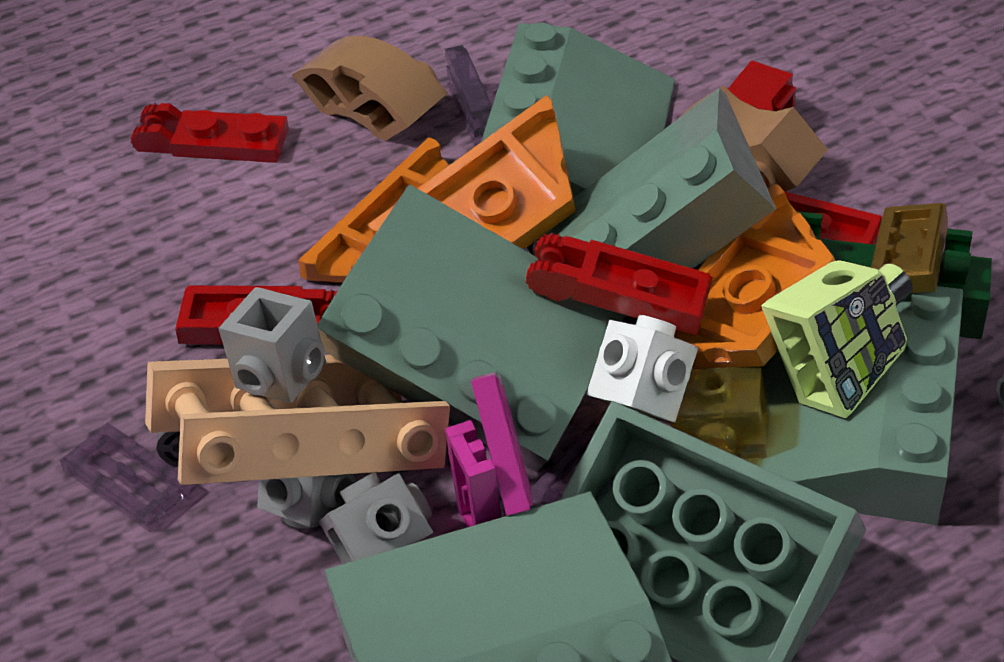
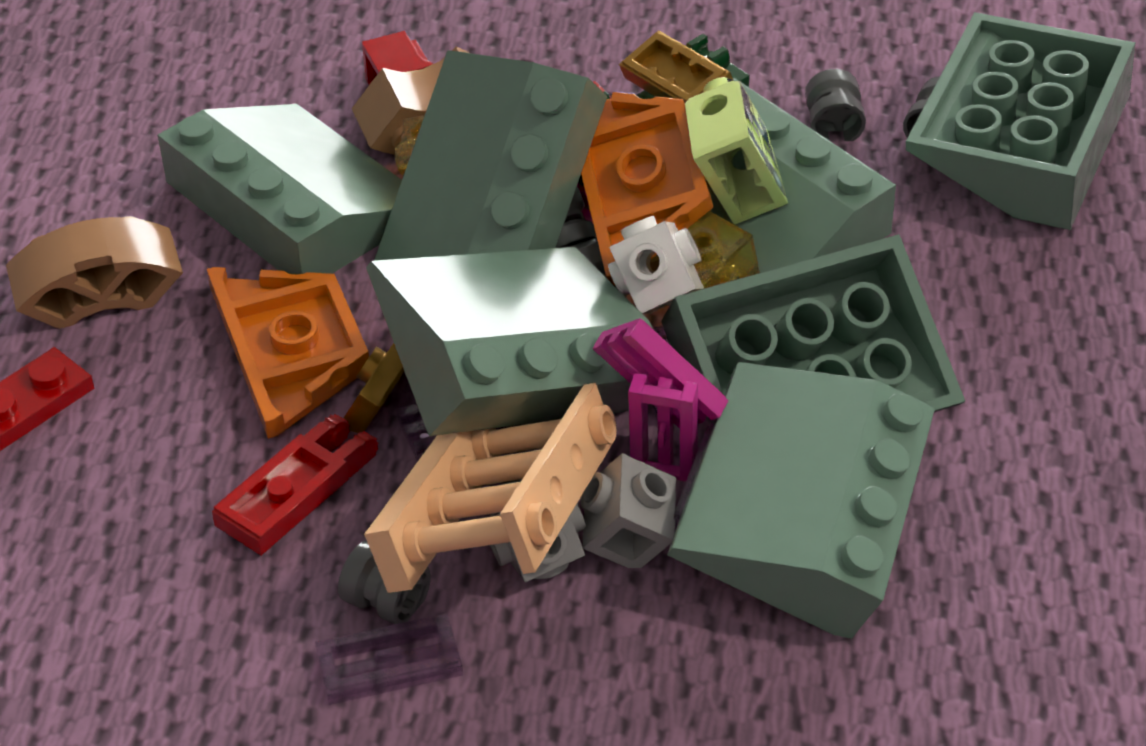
camera: 55 degrees left, 0 degrees up
light grey brick [219,287,326,404] -> none
orange wing [367,95,576,250] -> none
clear purple tile [445,45,492,147] -> none
red hinge [525,233,713,336] -> none

